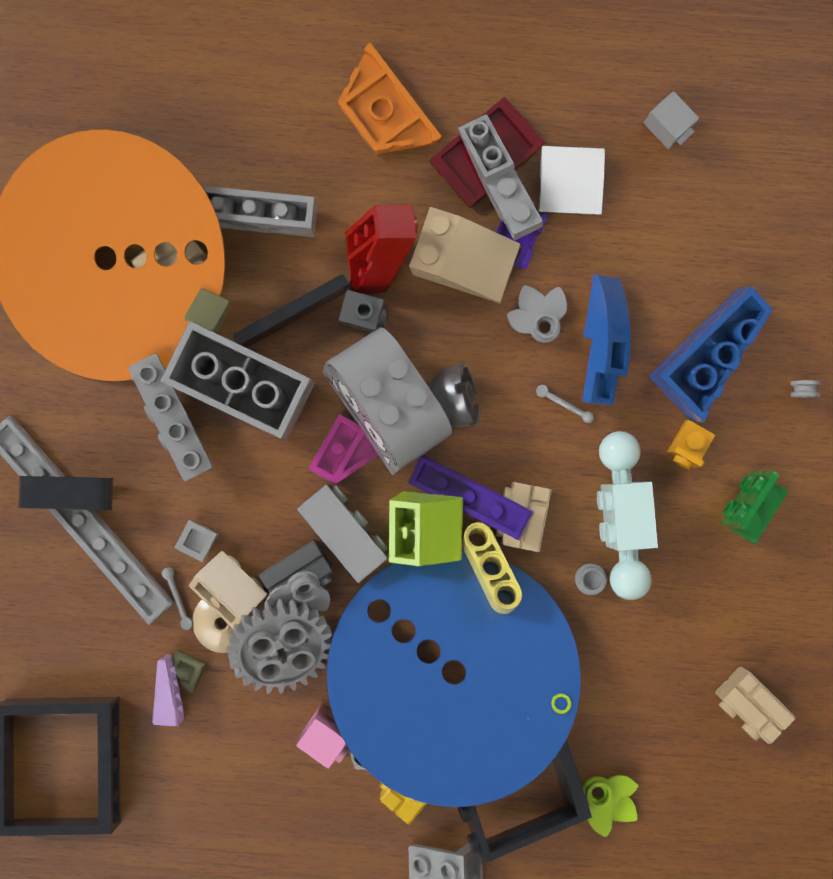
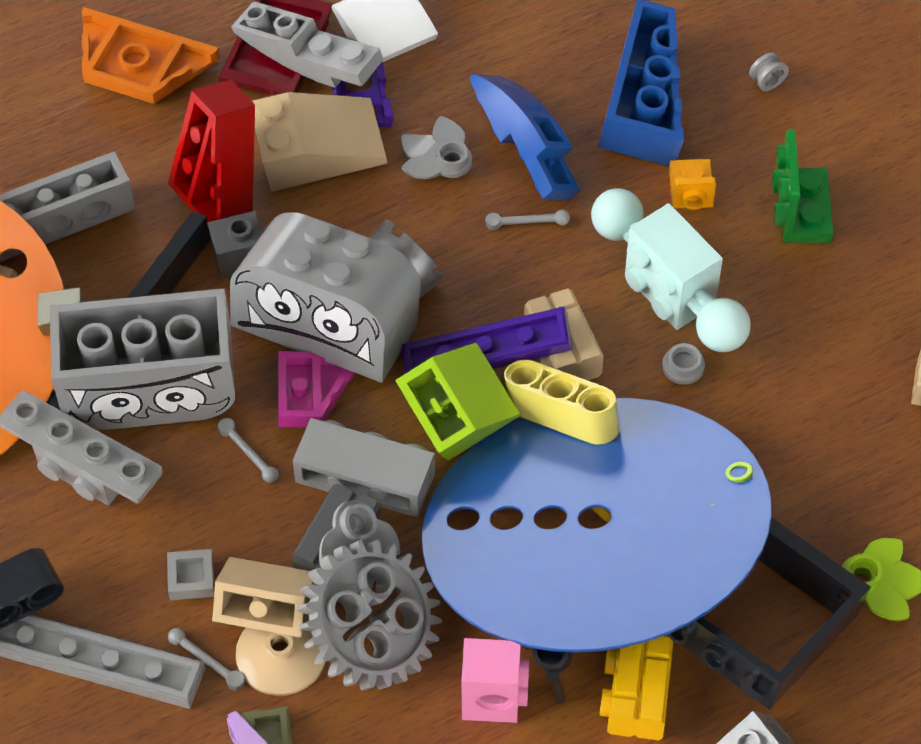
camera: 30 degrees left, 30 degrees down
none -> light grey hinge [218,418,279,483]

